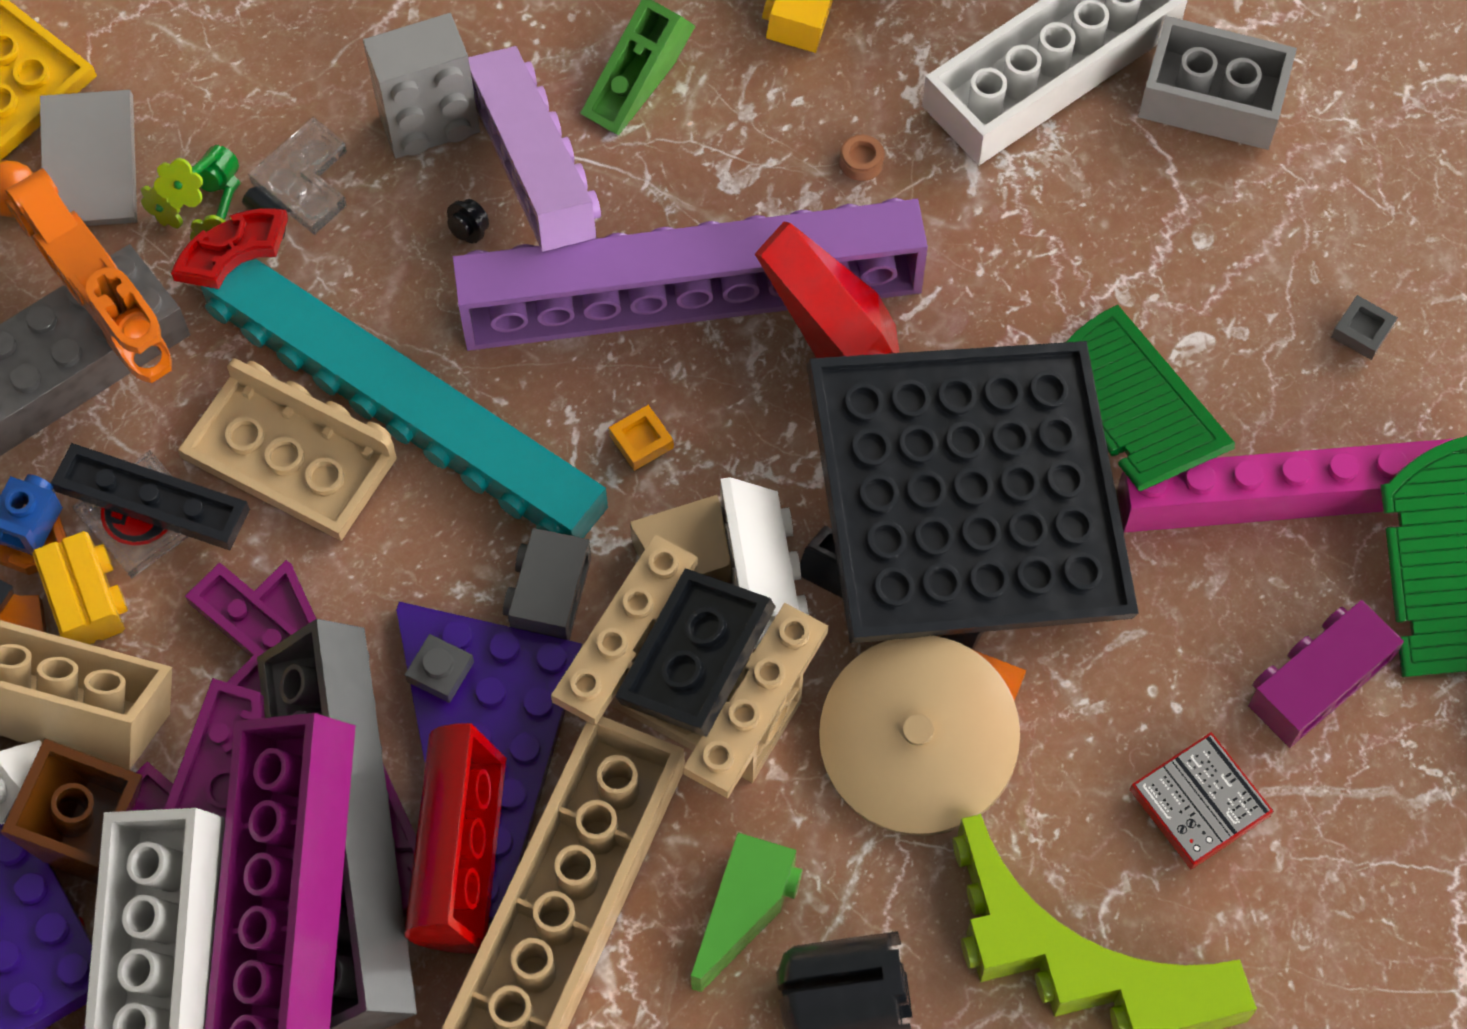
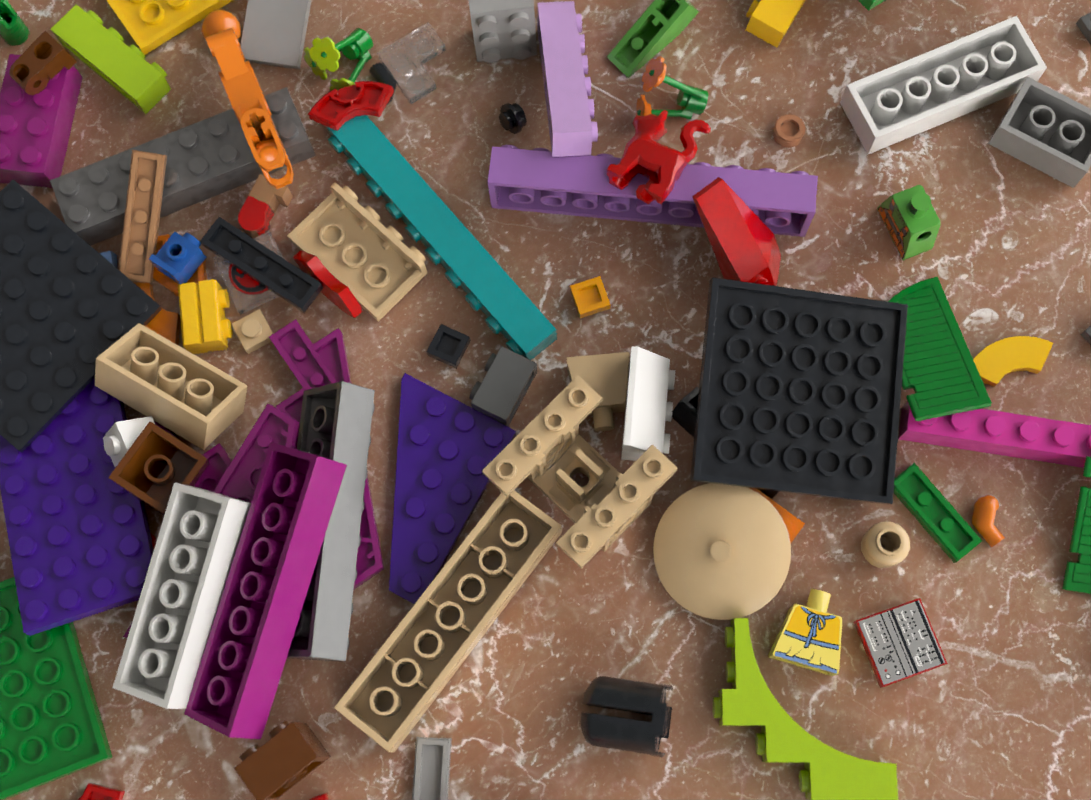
camera: 20 degrees right, 10 degrees up
red brick [404,723,507,954] -> none
dark grey plate [405,634,474,703] -> none
black plate [615,568,776,737] -> none
bright green slope [691,833,803,992] -> none
magenta brick [1248,600,1404,748] -> none
none -> tan plate [231,309,274,354]
none -> leg [238,174,293,240]
none -> red tile [292,250,363,318]
none -> black plate [426,324,471,369]
none -> red animal [607,110,711,205]
none -> plant [636,56,709,120]
none -> torso [768,589,842,676]
none -> tan head [861,522,910,568]
none -> bright green torso [877,185,941,260]
none -> green tile [893,463,982,563]
none -> orange arm [971,495,1005,548]
none -> yellow tile [973,336,1053,387]

